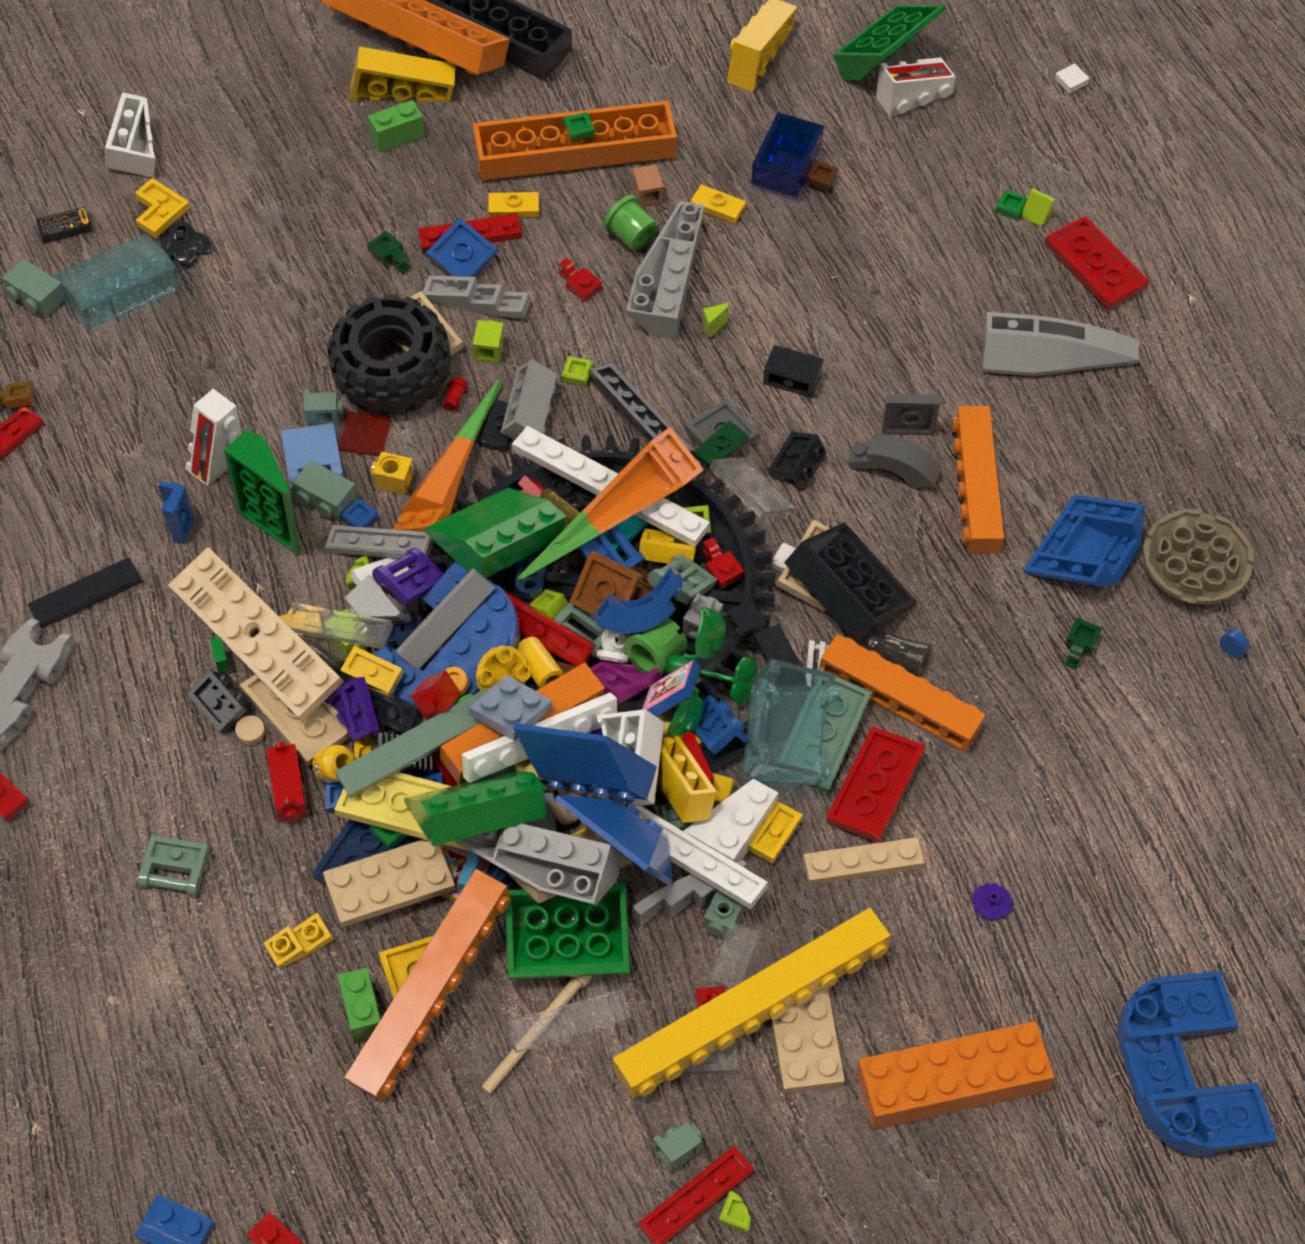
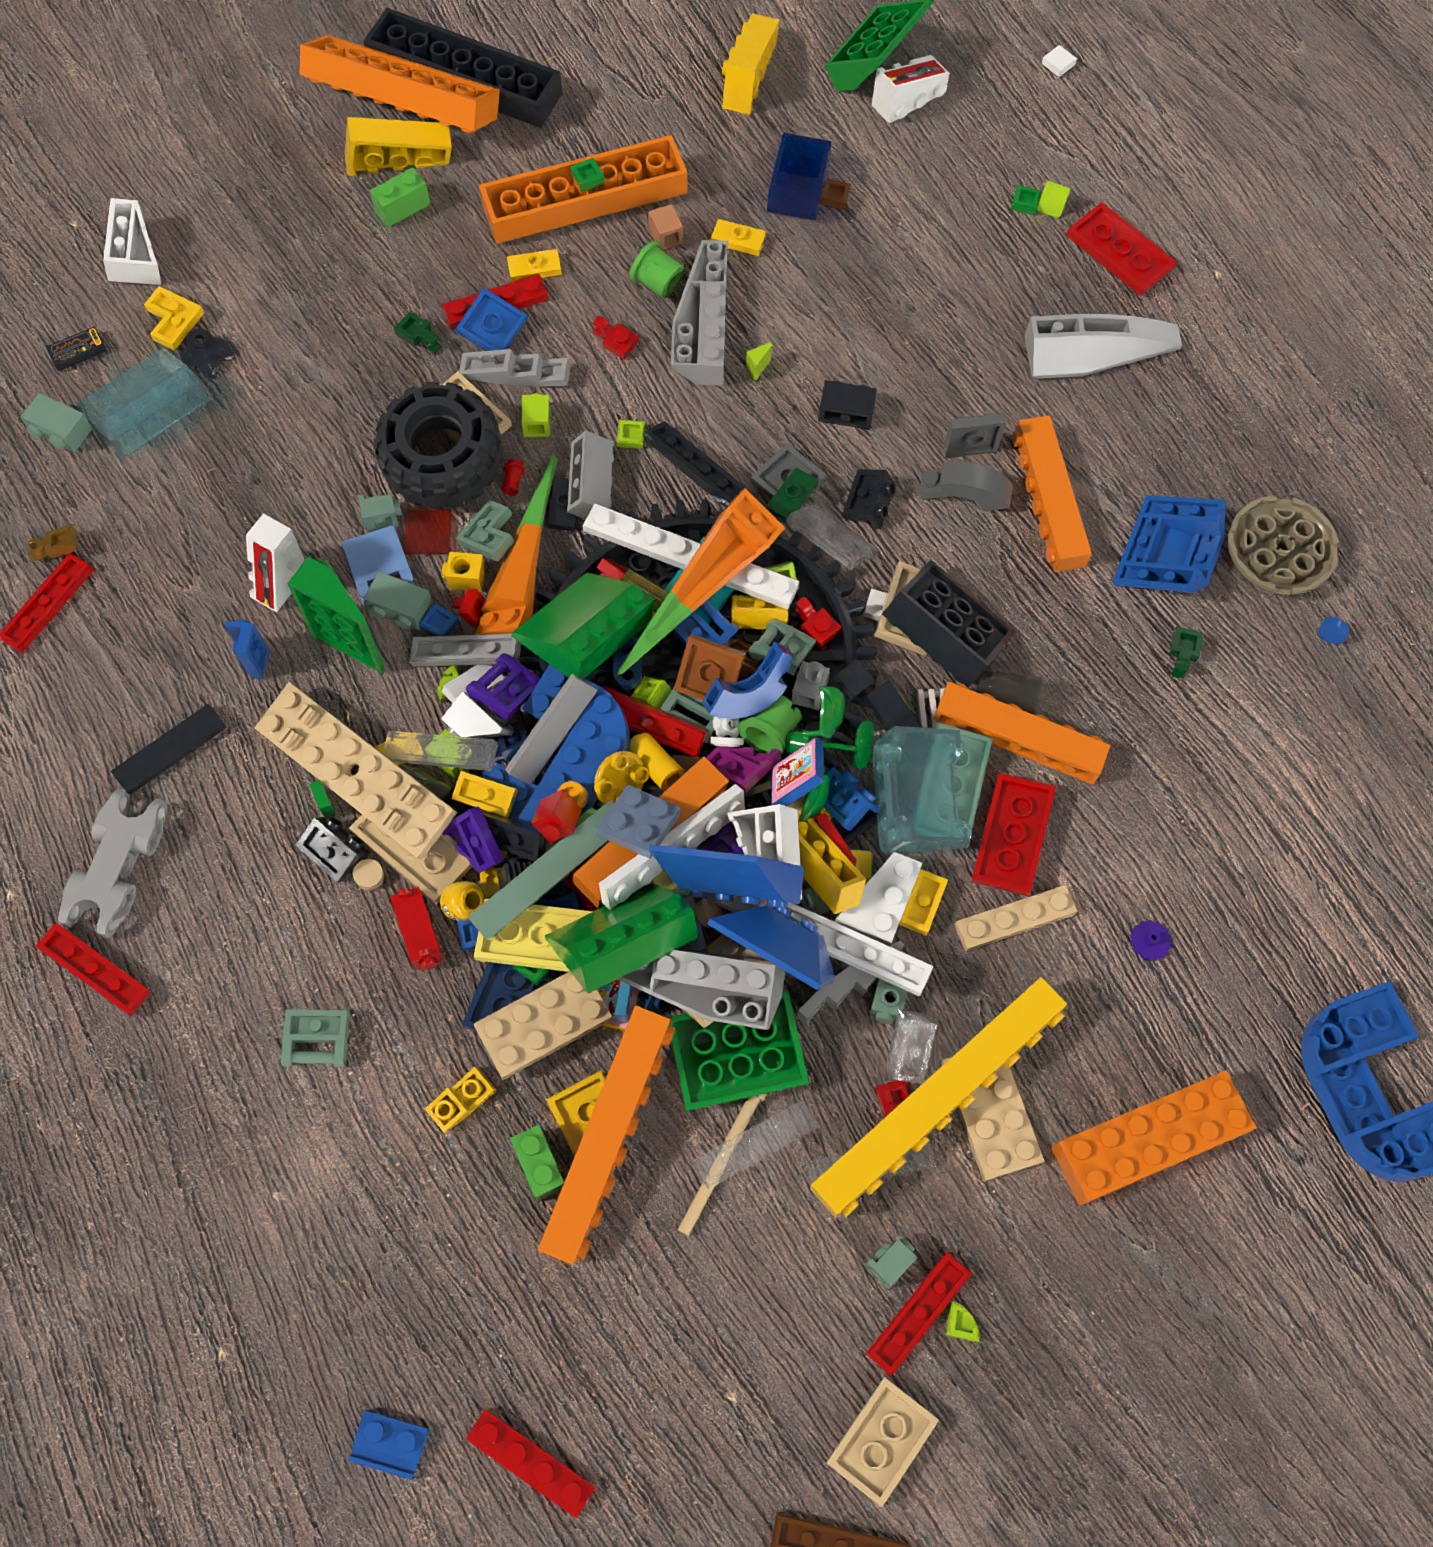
camera: 10 degrees left, 10 degrees up
none -> red tile [452,588,485,627]
none -> sand green plate [455,500,515,562]

